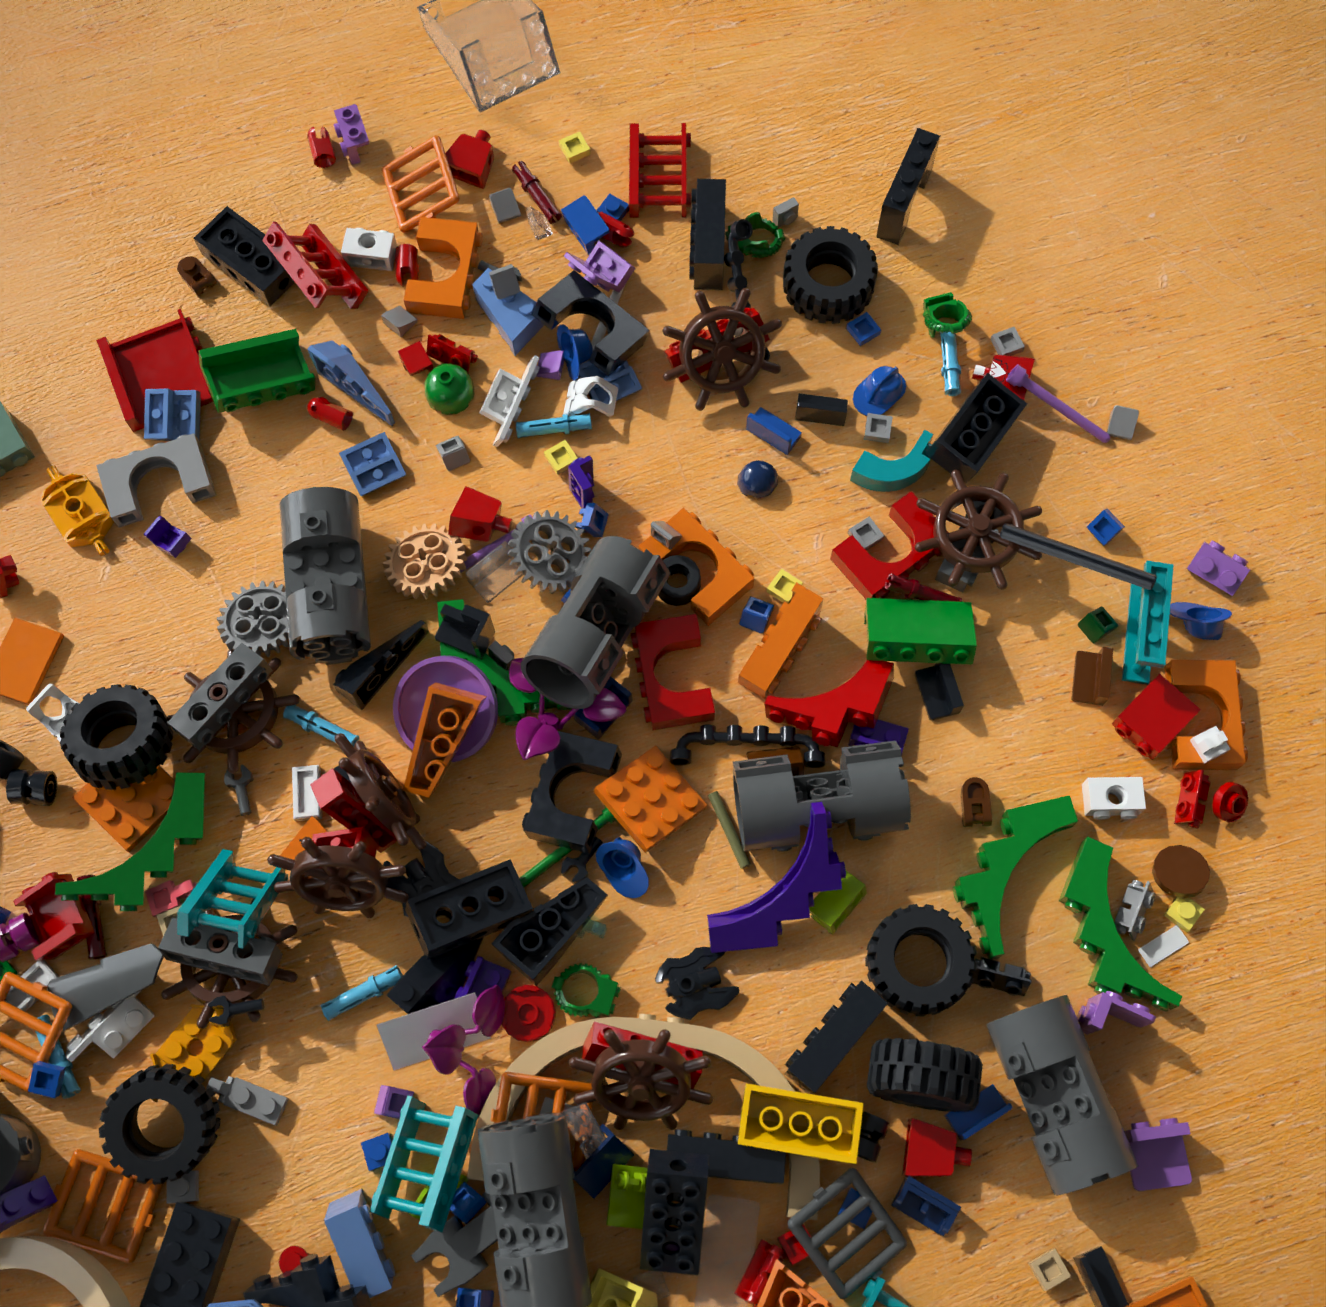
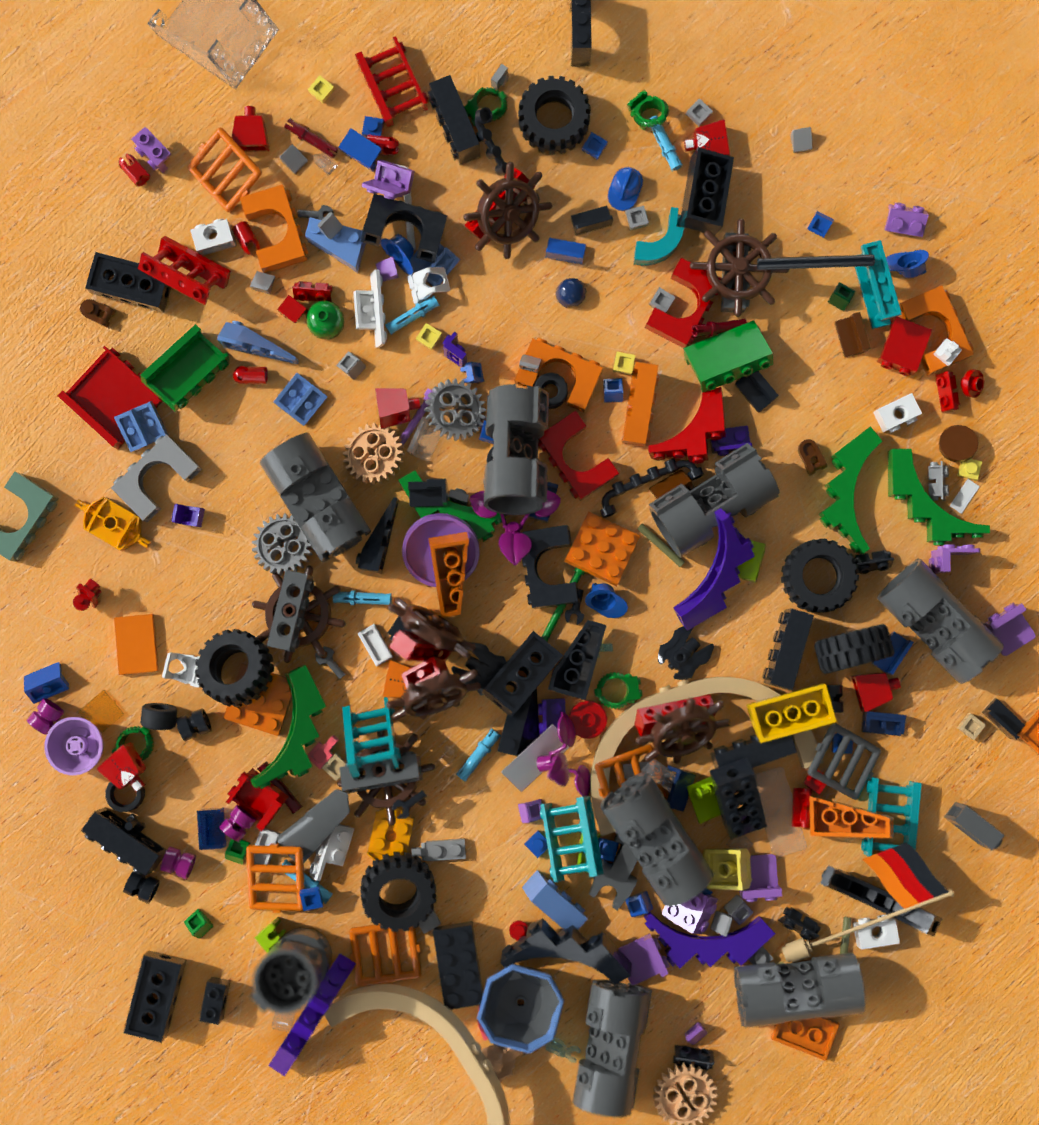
camera: 25 degrees left, 15 degrees up
medium lavender piece [1006,364,1110,443] -> none

